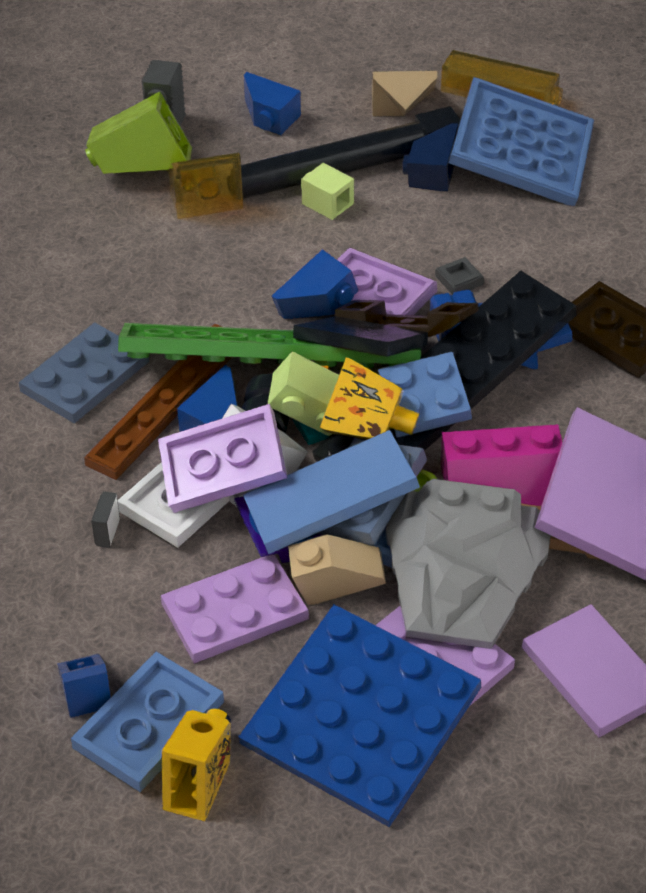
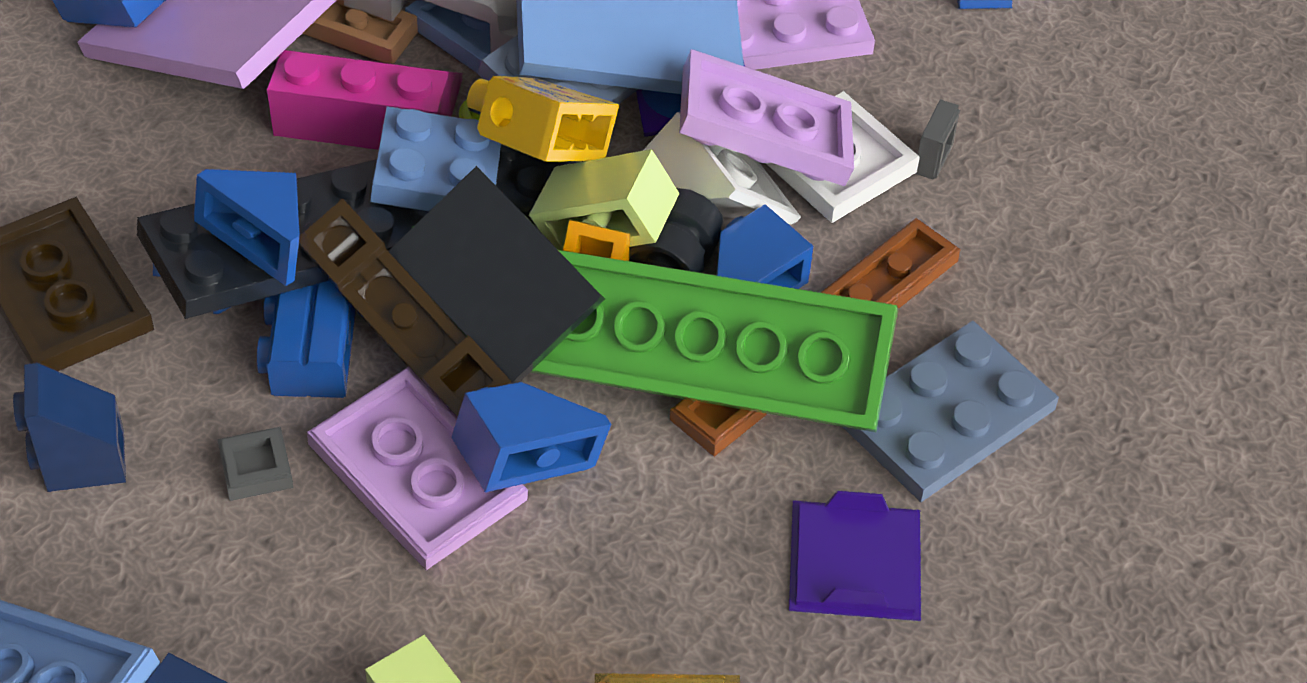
camera: 170 degrees left, 5 degrees up
none -> dark blue slope [13,363,126,492]
none -> blue slope [194,169,299,286]
none -> dark purple piece [789,491,921,621]

